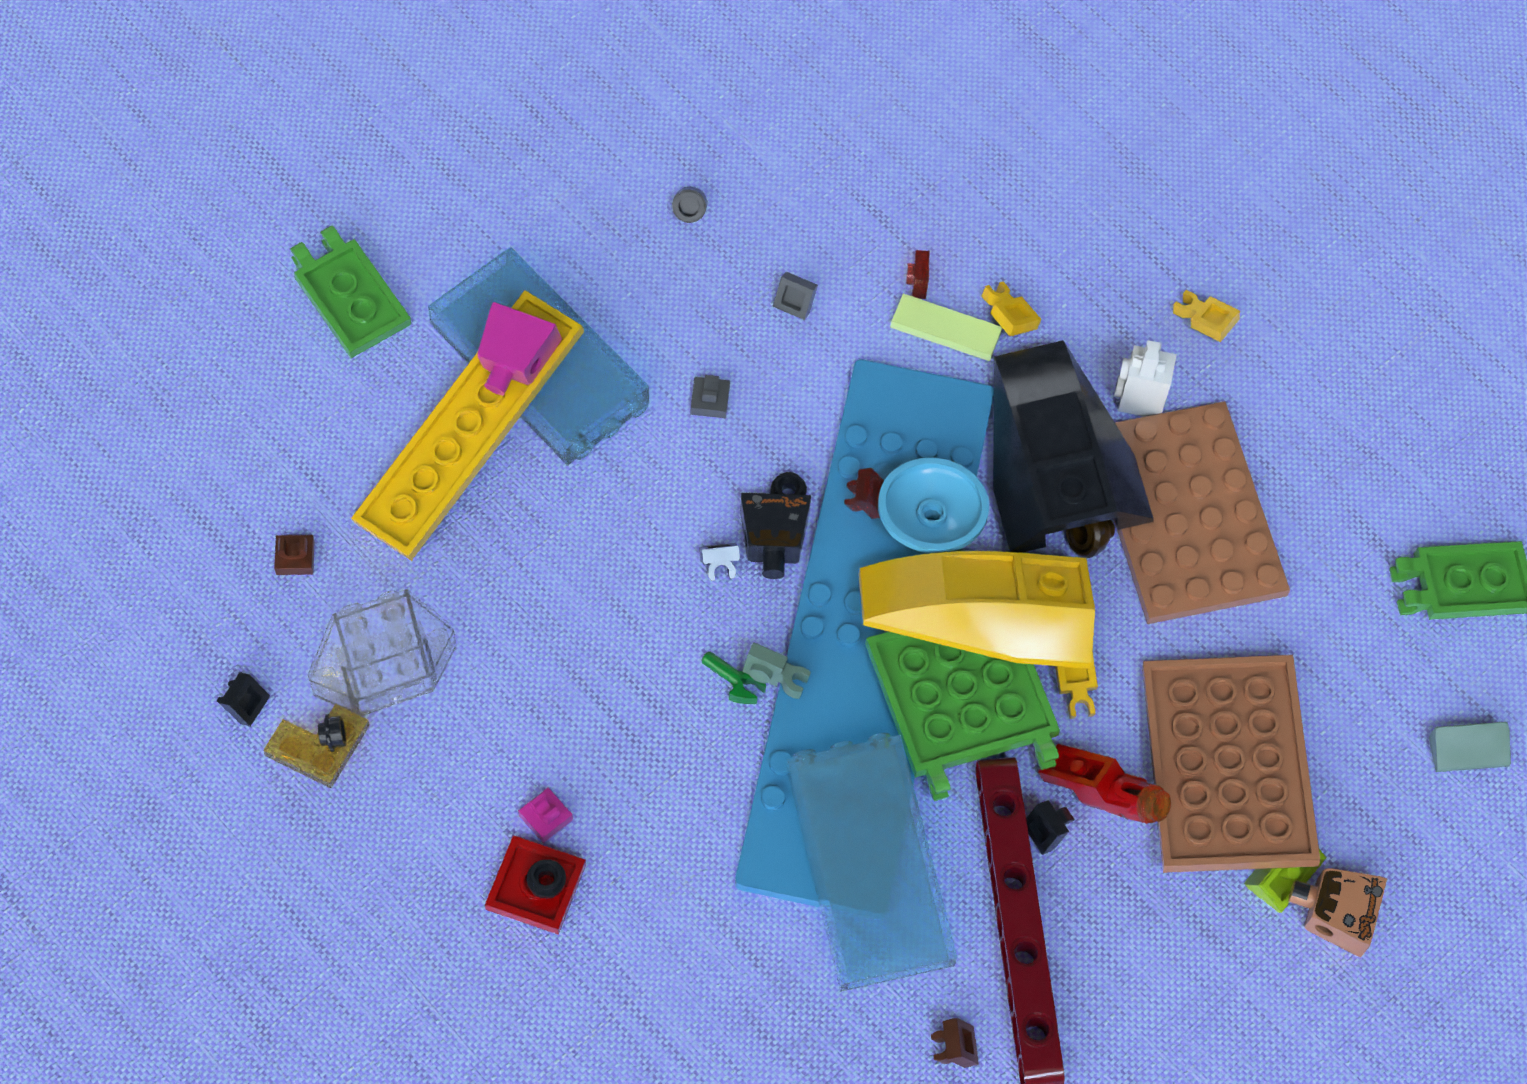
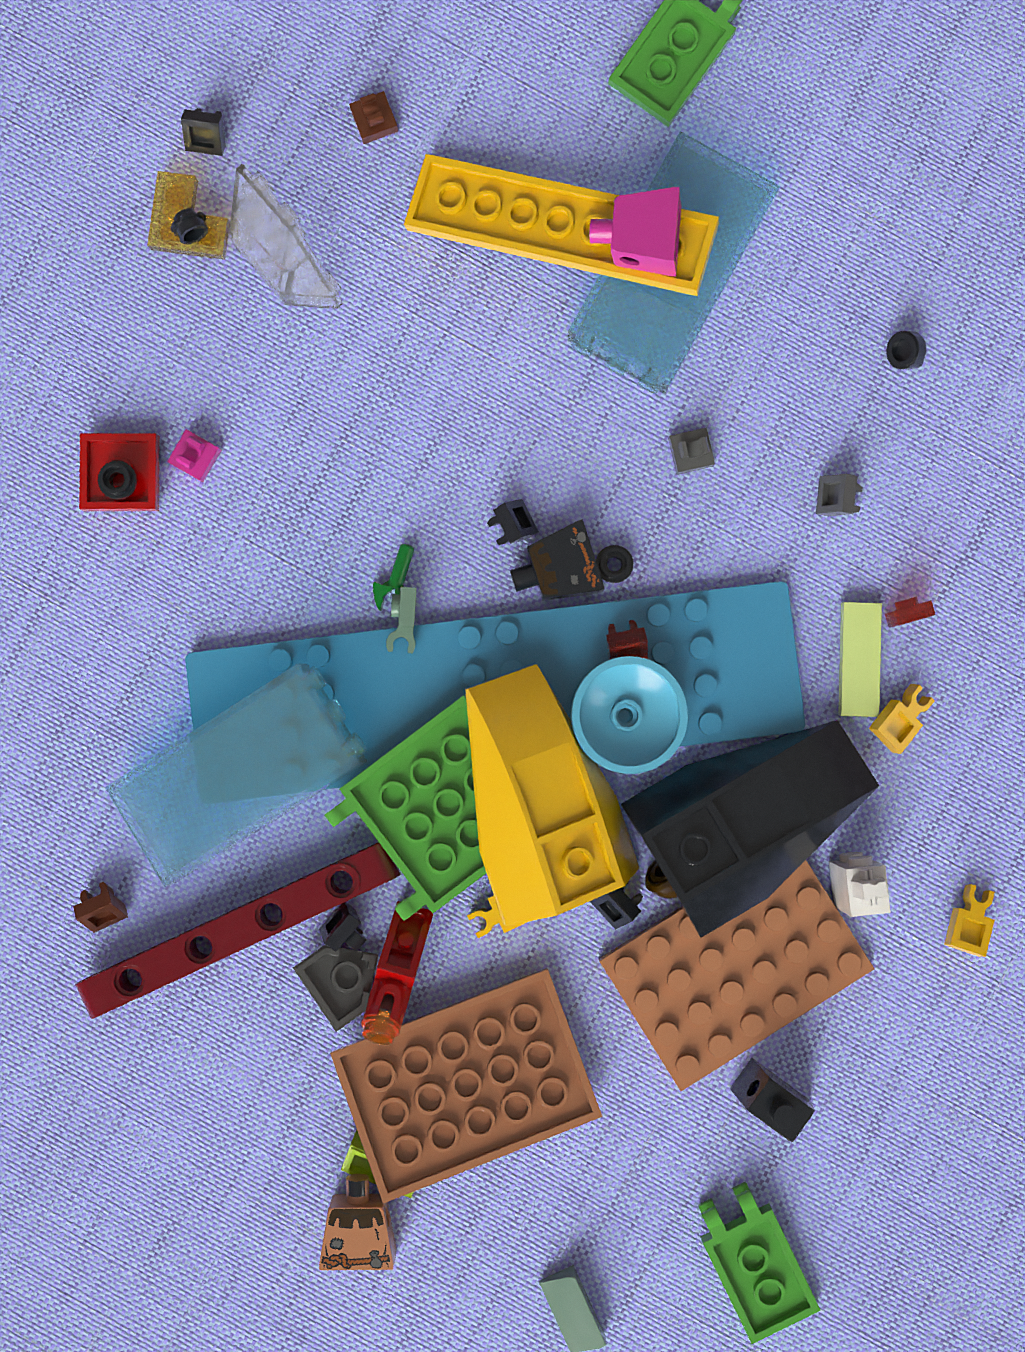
camera: 75 degrees right, 25 degrees up
none -> dark grey plate [292,945,378,1032]
none -> black tile [590,881,643,930]
none -> black torso [730,1058,815,1142]

